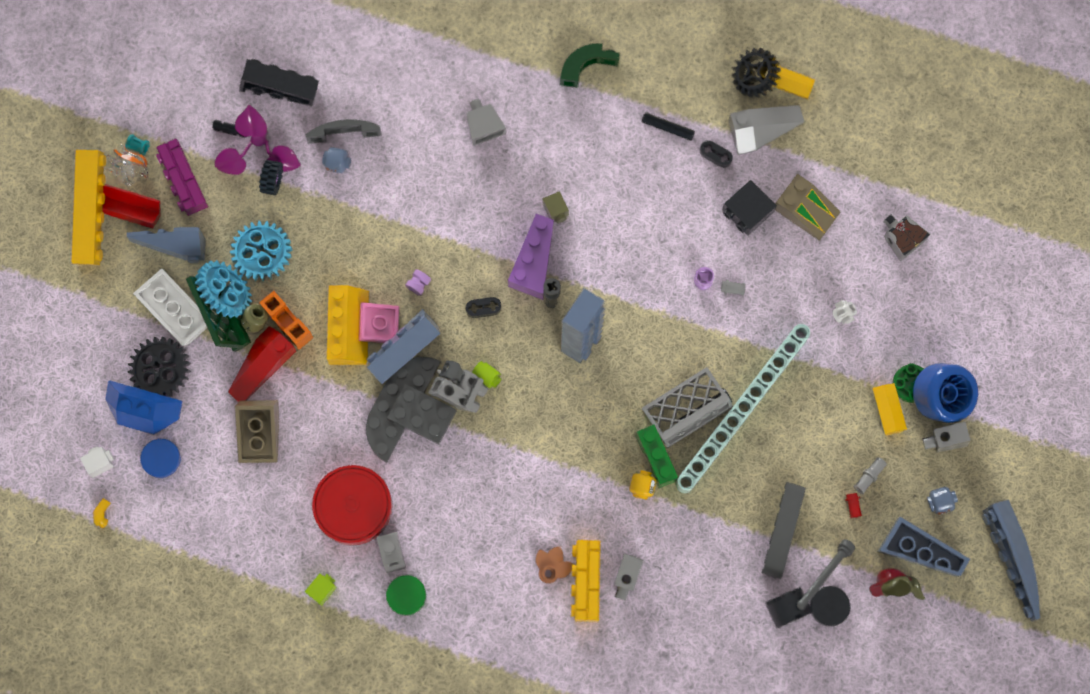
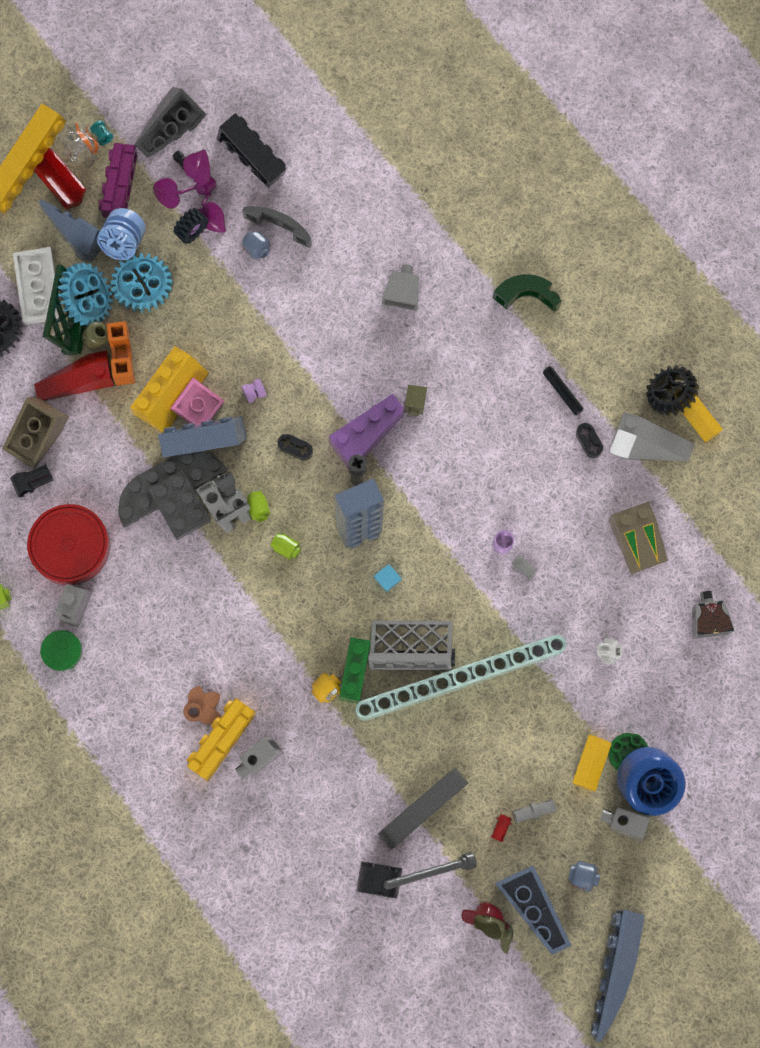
camera: 30 degrees right, 0 degrees up
black piece [722,180,777,236] -> none
black tile [810,586,851,627] -> none
none -> black piece [10,464,54,497]
none -> light blue wheel [97,208,146,260]
none -> dark grey wedge [134,87,207,158]
none -> lime brick [270,533,301,560]
none -> medium azure tile [374,564,402,592]

